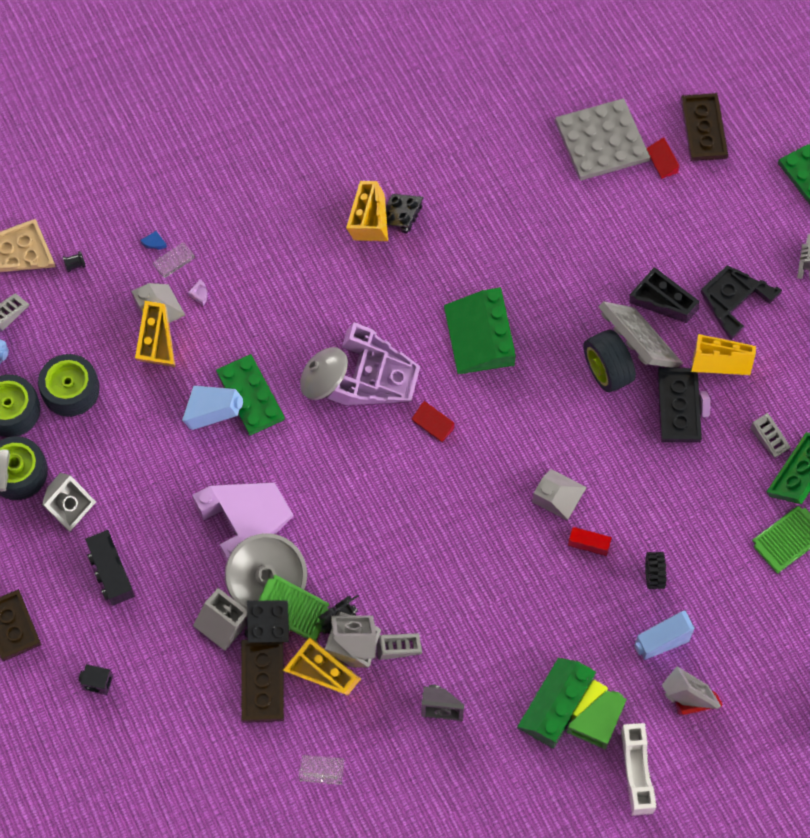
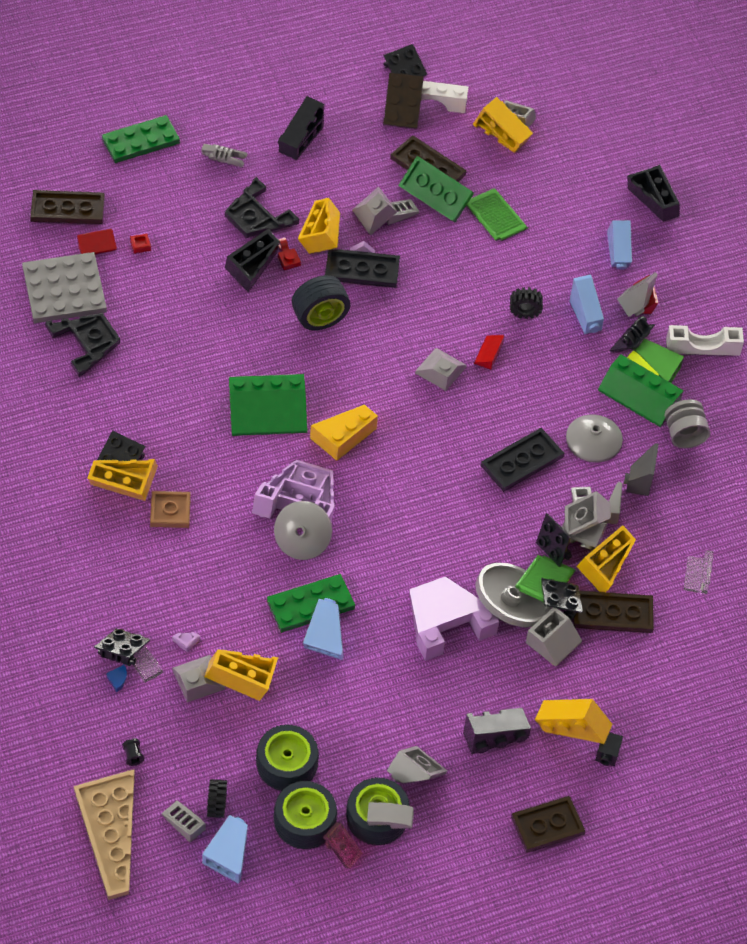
camera: 90 degrees left, 10 degrees down
red slope [411,401,455,442] -> none
light grey plate [598,301,683,368] -> none
none -> black wing [45,313,120,377]
none -> black hinge [94,628,150,666]
none -> red tile [130,233,151,254]
none -> medium nougat tile [150,491,191,528]
none -> black tyre [207,779,227,818]
none -> red plate [278,238,301,271]
none -> yellow wedge [310,405,378,461]
none -> light grey slope [352,187,397,235]
none -> black plate [481,428,564,492]
none -> yellow wedge [535,699,613,744]
none -> light grey dish [566,414,623,463]
none -> light grey slope [604,482,622,524]
none -> light blue slope [607,220,632,269]
none -> black hinge [610,316,655,352]
none -> light grey wheel [664,399,711,449]

